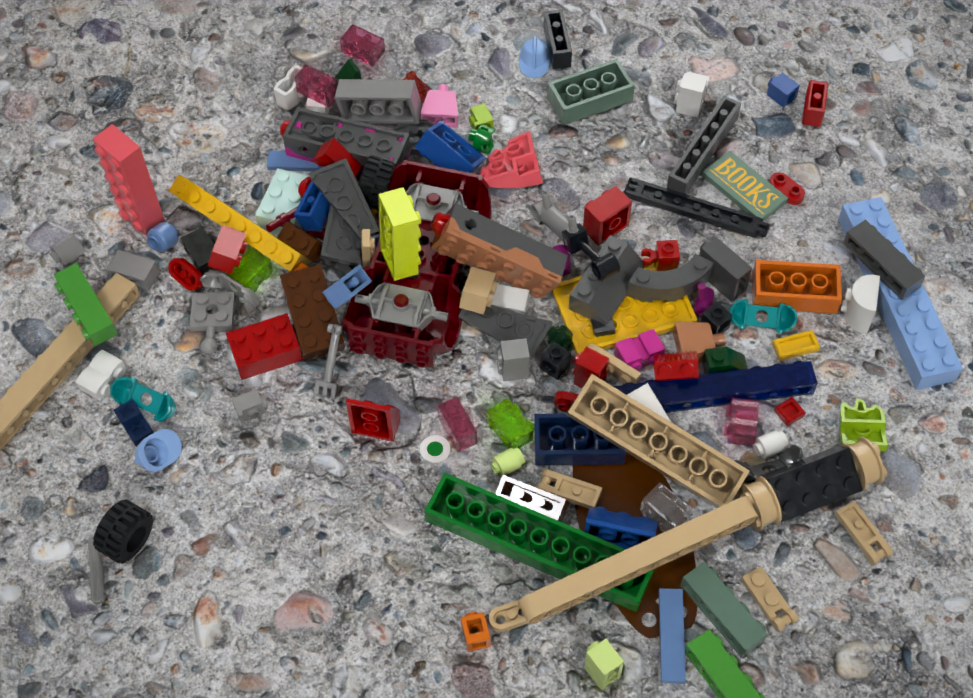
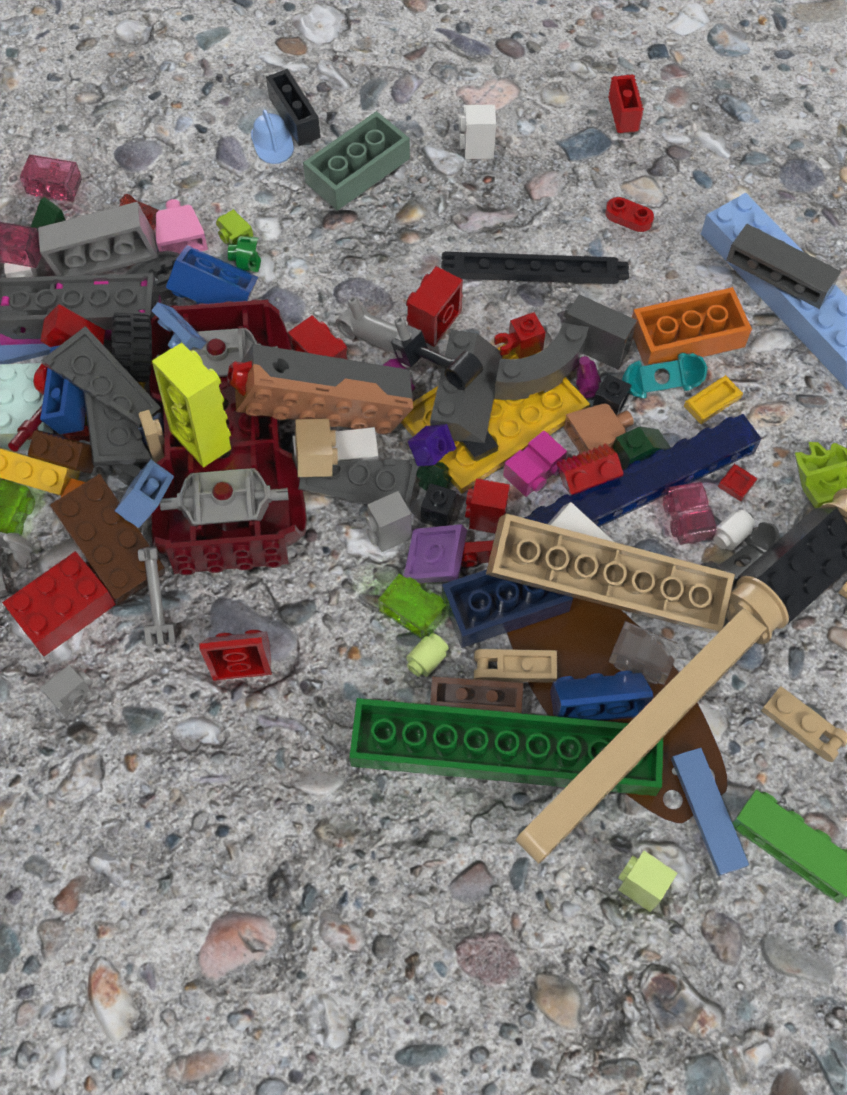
camera: 20 degrees left, 5 degrees up
white sticker [420,435,450,463] -> none
clear pink brick [437,397,477,453] -> none
orange brick [461,612,491,652] -> none
coral brick [480,131,543,188] -> none
tan plate [489,599,528,632] -> none
tan plate [587,344,641,390] -> none
dark grey brick [667,95,741,194] -> none
sand green brick [680,562,767,658] -> none
sand green tile [702,151,788,221] -> none
blue brick [767,72,800,108] -> none
white brick [840,275,880,333] -> none
none -> medium blue hinge [151,302,207,350]
none -> red brick [288,315,347,359]
none -> medium lavender tile [403,524,467,584]
none -> dark purple brick [408,424,456,466]

